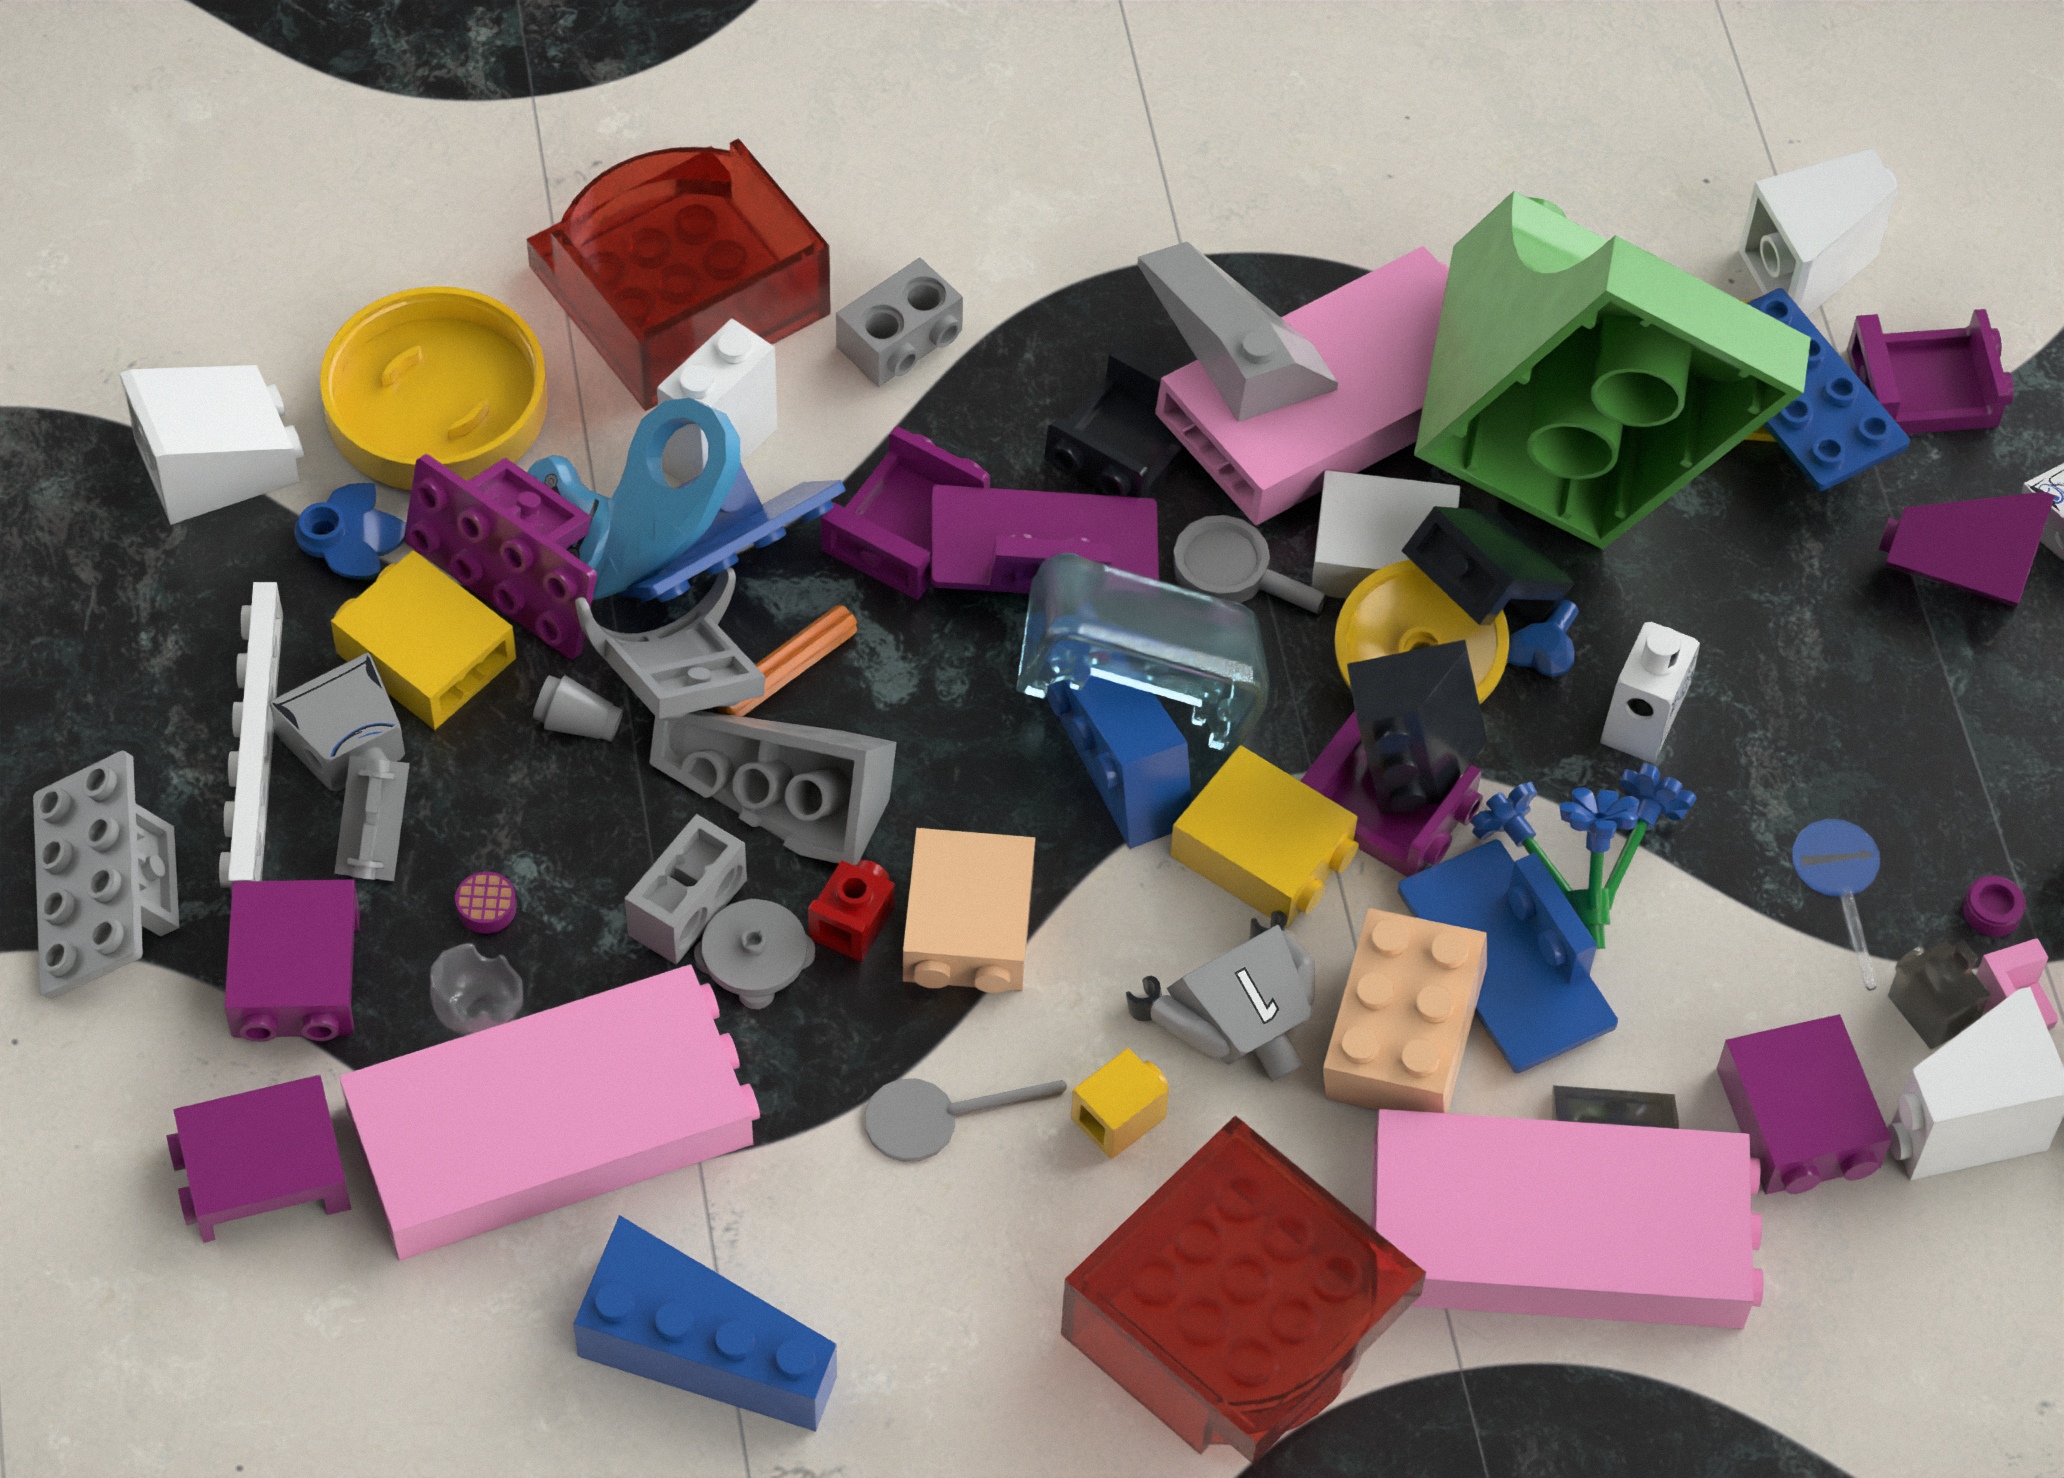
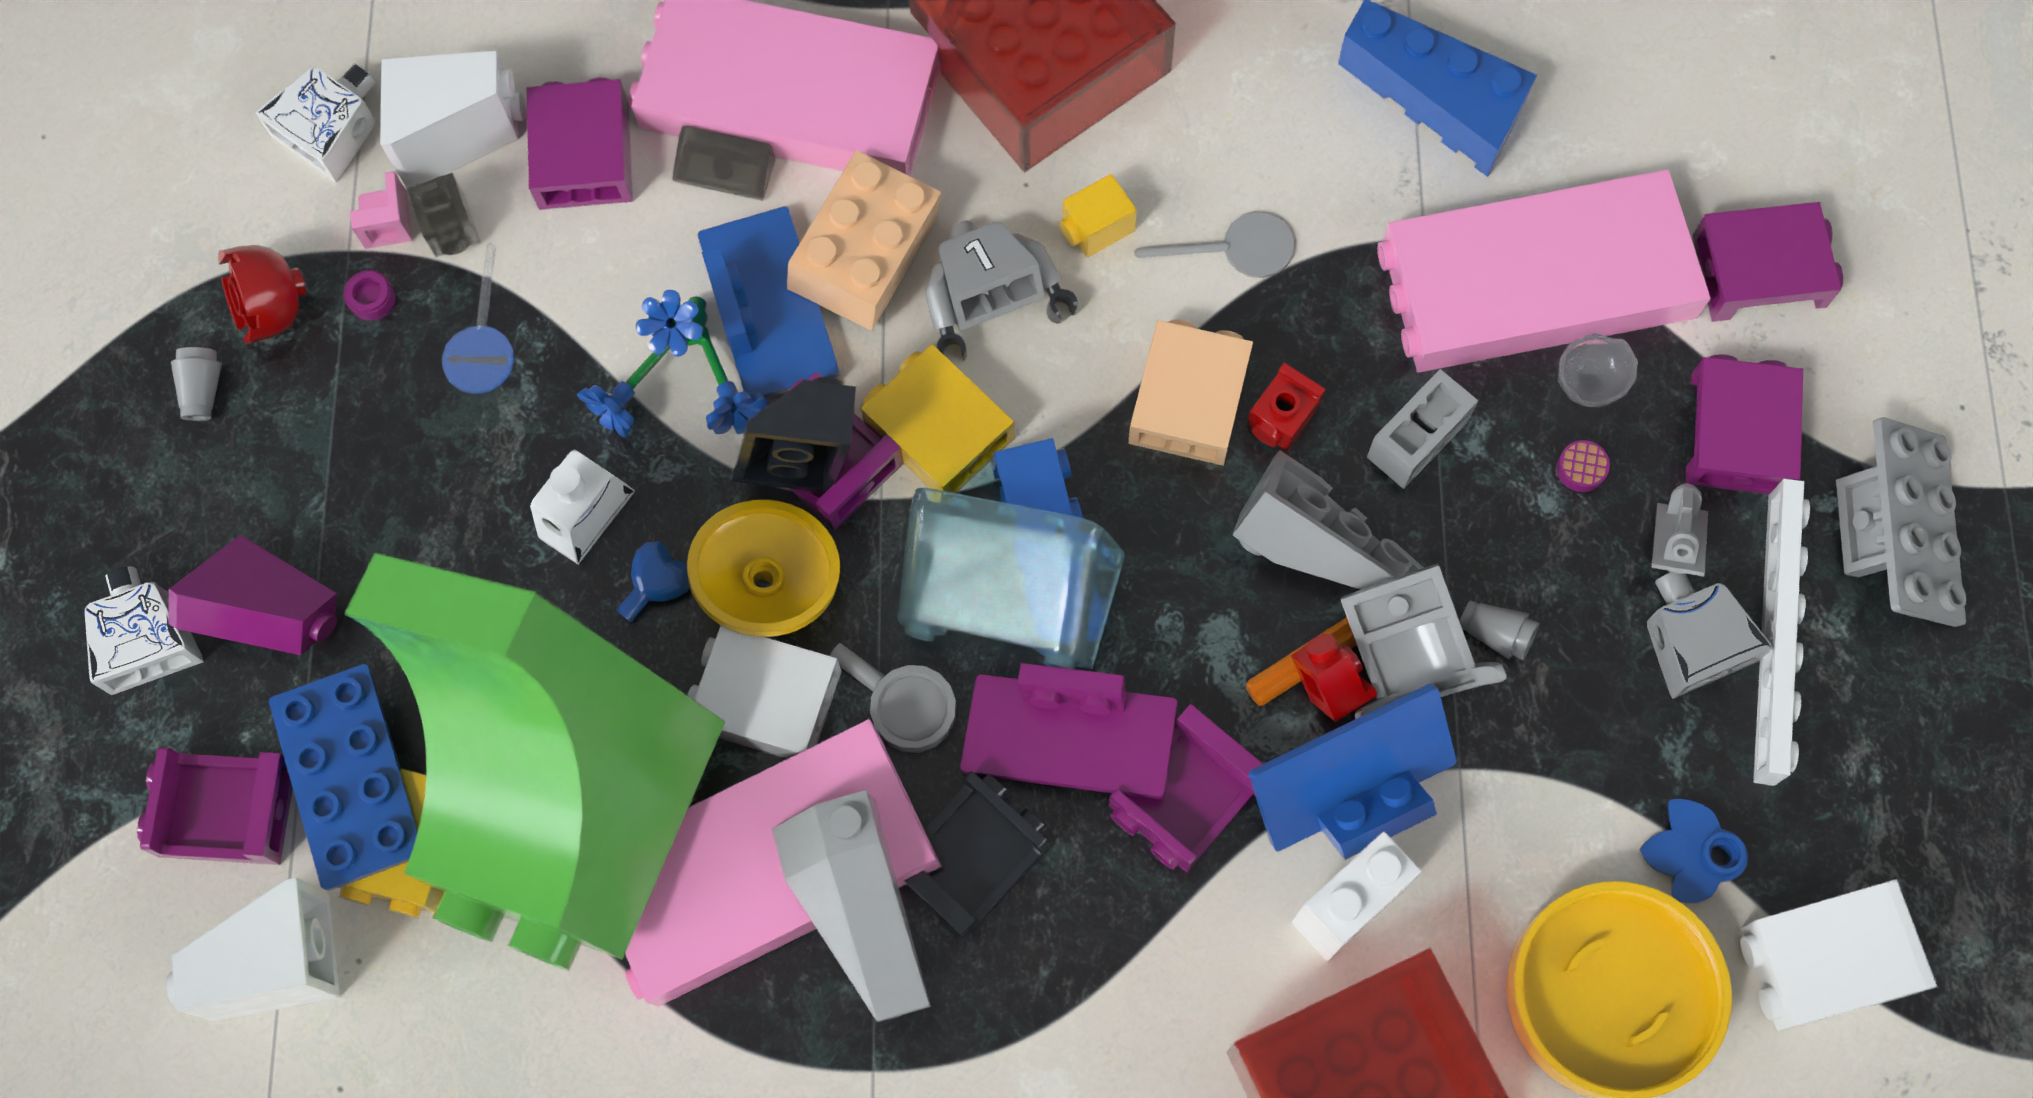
camera: 165 degrees left, 15 degrees up
yellow brick [331,550,516,730] -> none
magenta bracket [404,454,597,660] -> none
dark azure animal [527,397,741,600] -> none
light grey piece [694,899,815,1009] -> none
light grey brick [836,257,963,387] -> none
black panel [1401,506,1575,626] -> none
none -> red brick [1291,634,1377,722]

